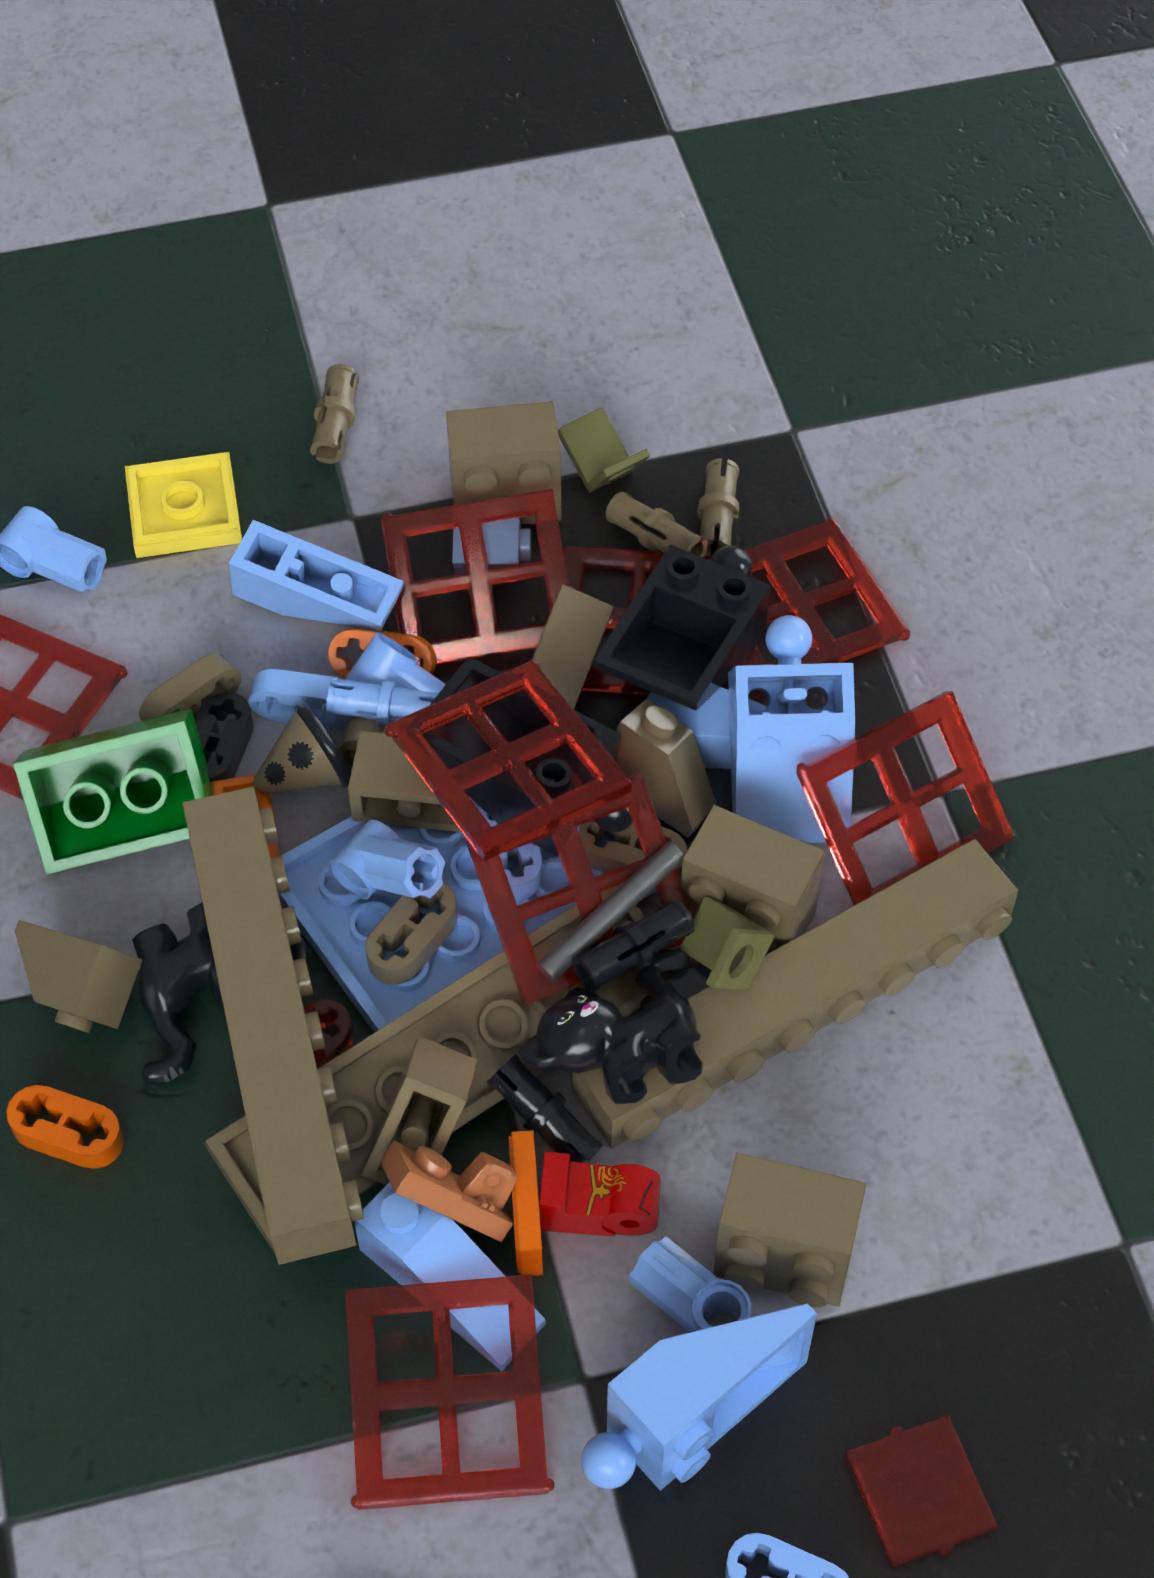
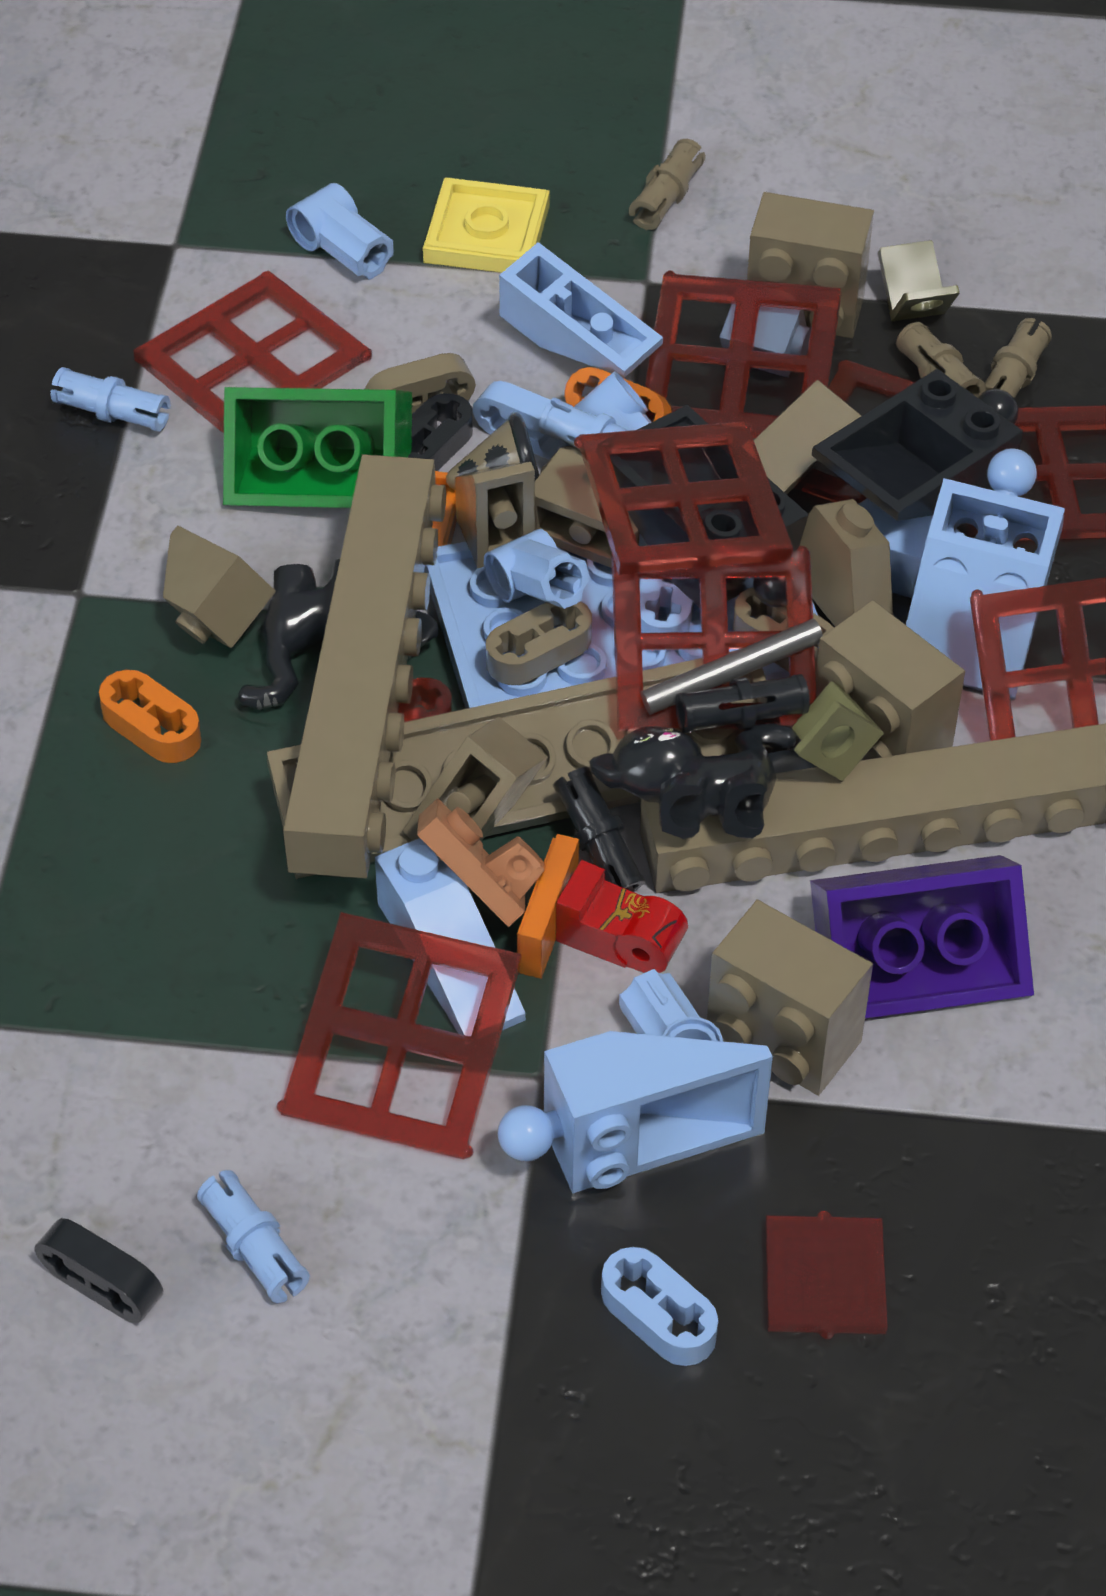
camera: 20 degrees right, 5 degrees down
none -> dark tan slope [455,462,535,568]
none -> dark purple slope [810,855,1034,1019]

